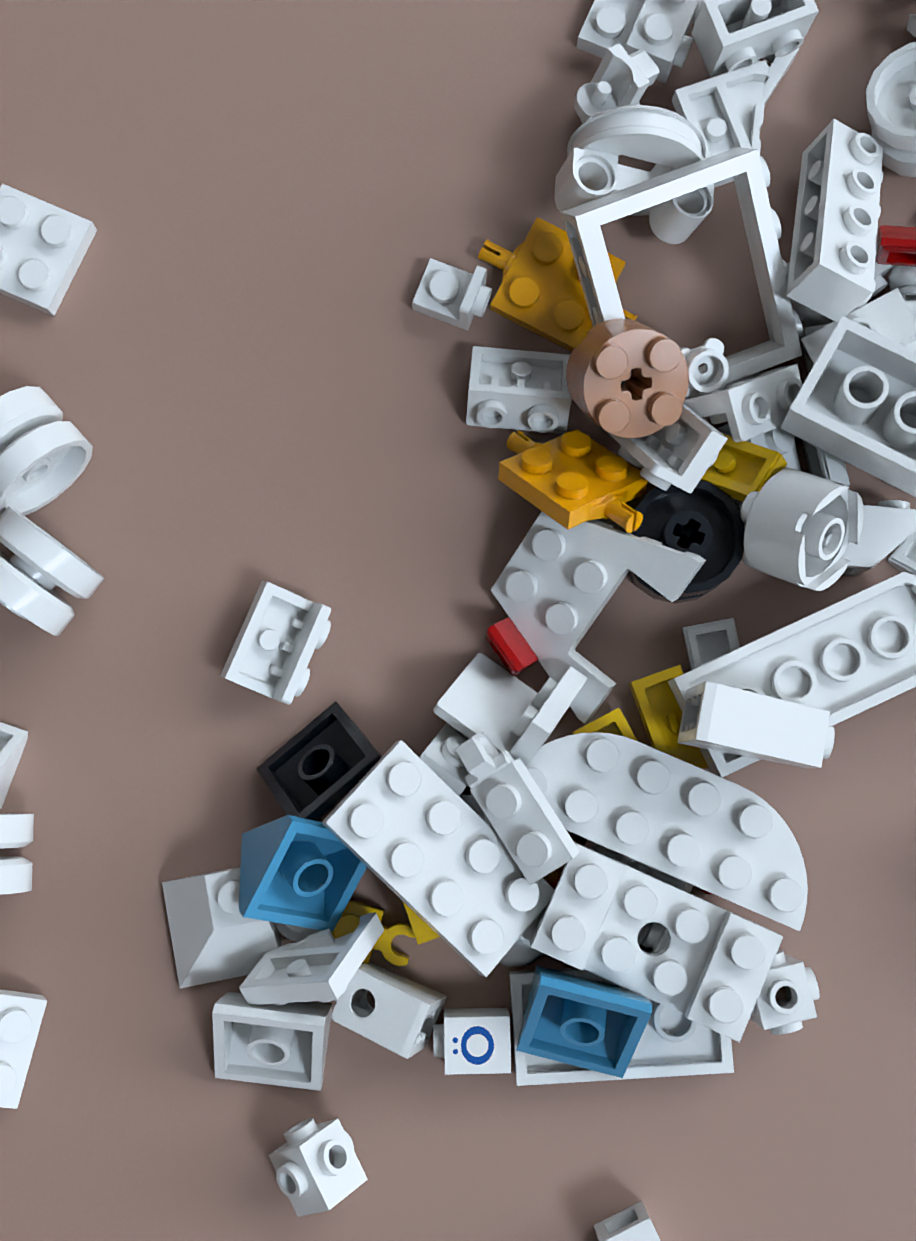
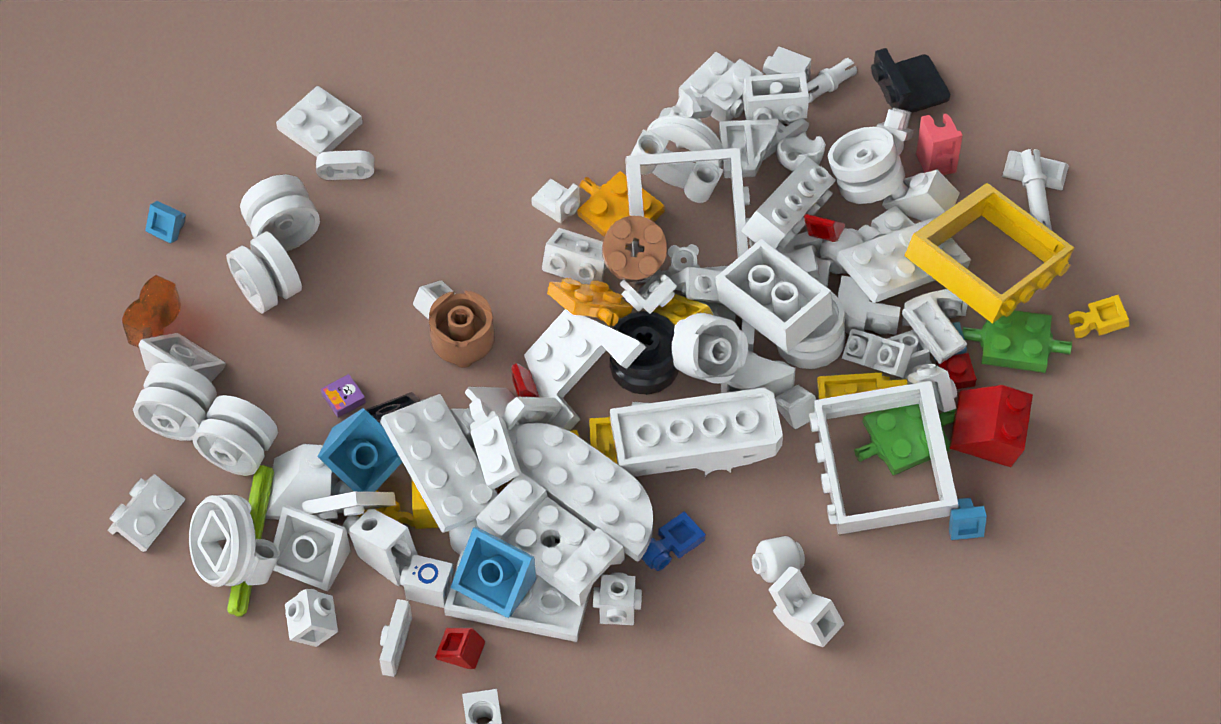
camera: 20 degrees right, 25 degrees down
white bracket [220,581,331,705] -> none
white slope [677,681,835,768] -> none
none -> white piece [189,495,280,587]
none -> white wheel [192,395,278,476]
none -> lime axle [227,465,274,617]
none -> white beam [316,150,374,180]
none -> medium lavender tile [321,374,366,418]
none -> white plate [379,599,412,677]
none -> white slope [413,280,456,319]
none -> nougat brick [429,291,495,368]
none -> red slope [435,628,485,669]
none -> blue plate [641,511,706,571]
none -> white hair [776,132,826,172]

